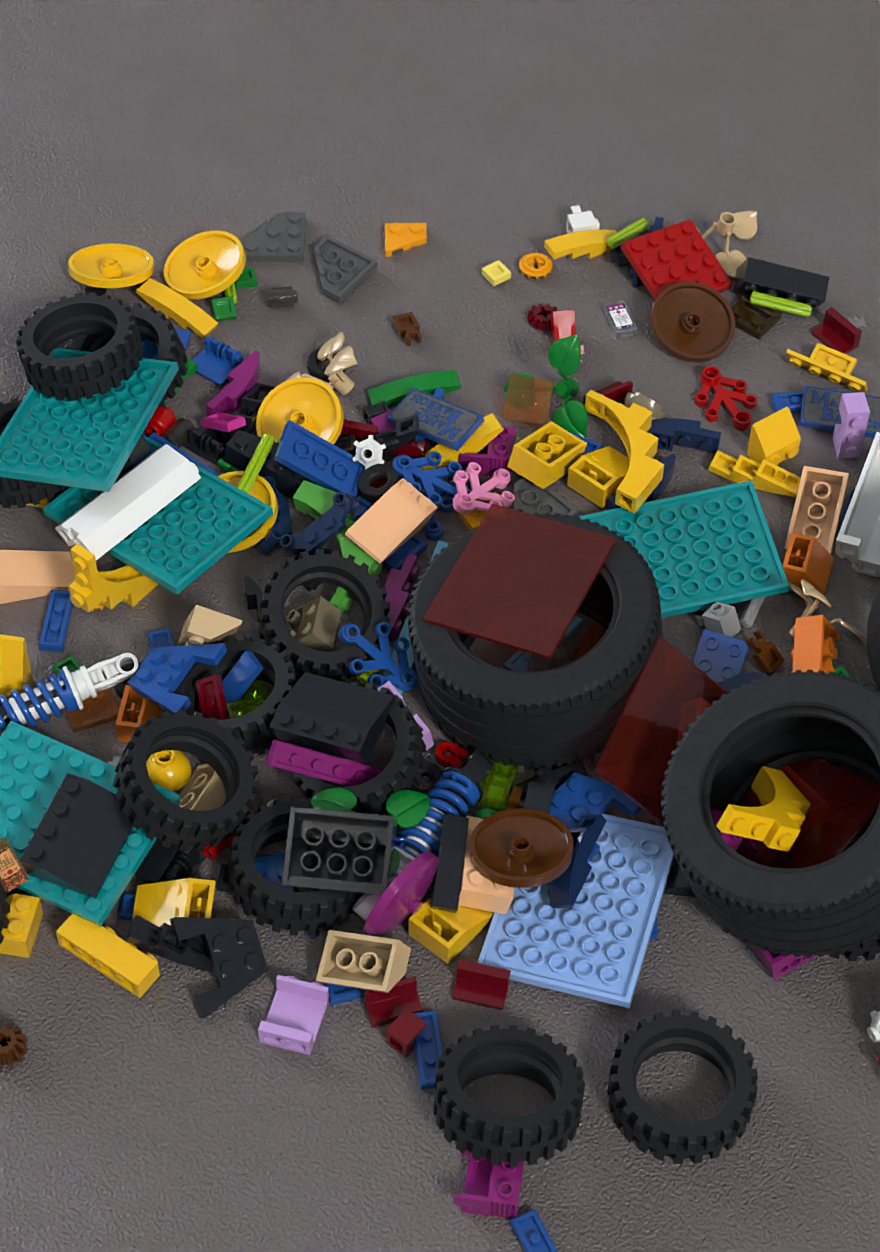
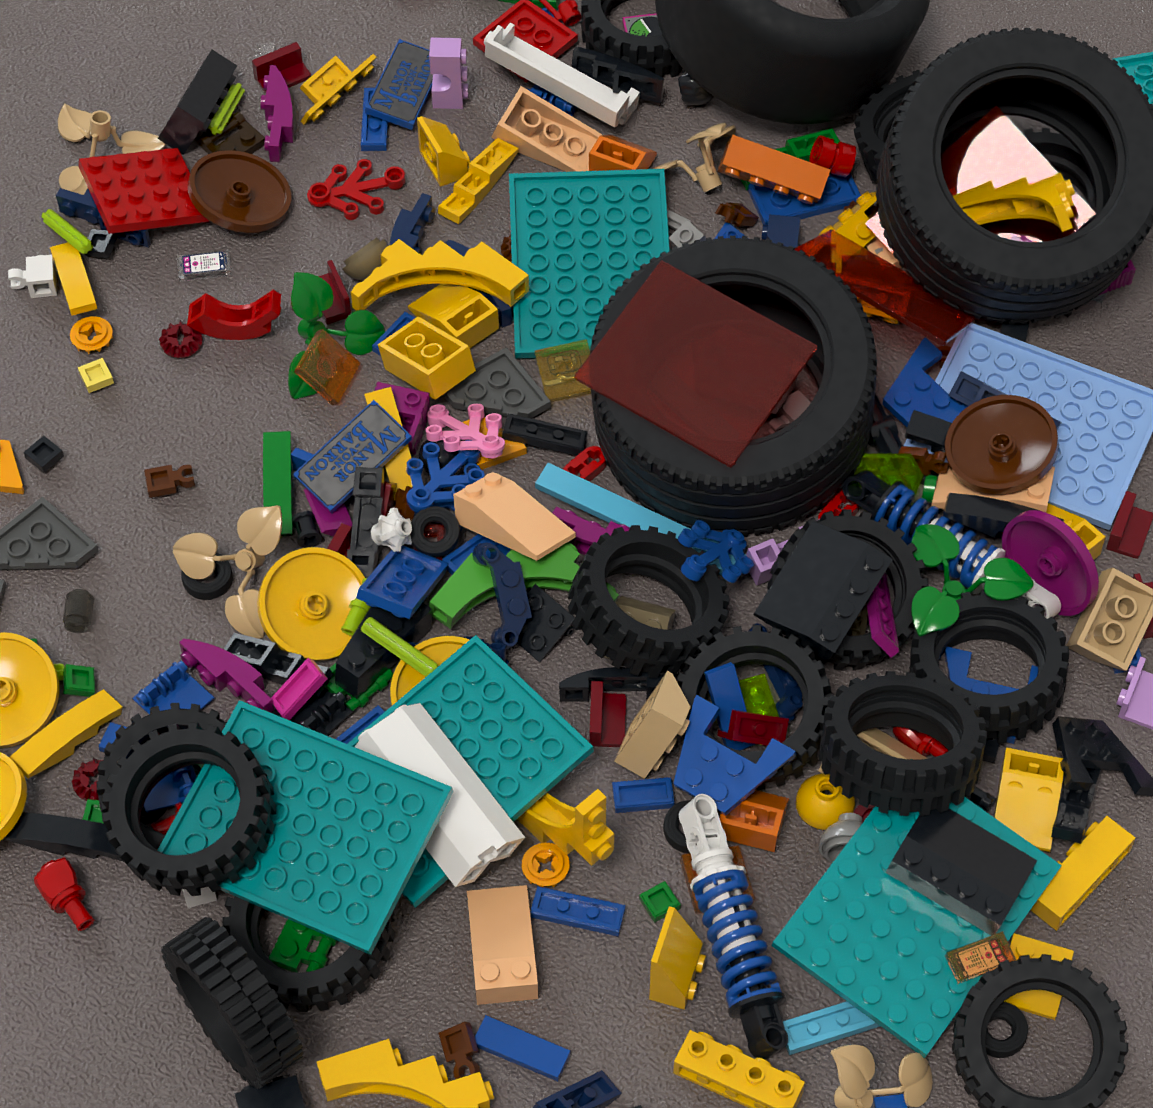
camera: 80 degrees left, 5 degrees up
black slope [282,807,397,895] -> none
none -> black plate [23,435,64,473]
none -> magenta slope [260,65,294,162]
none -> dark red panel [589,681,626,747]

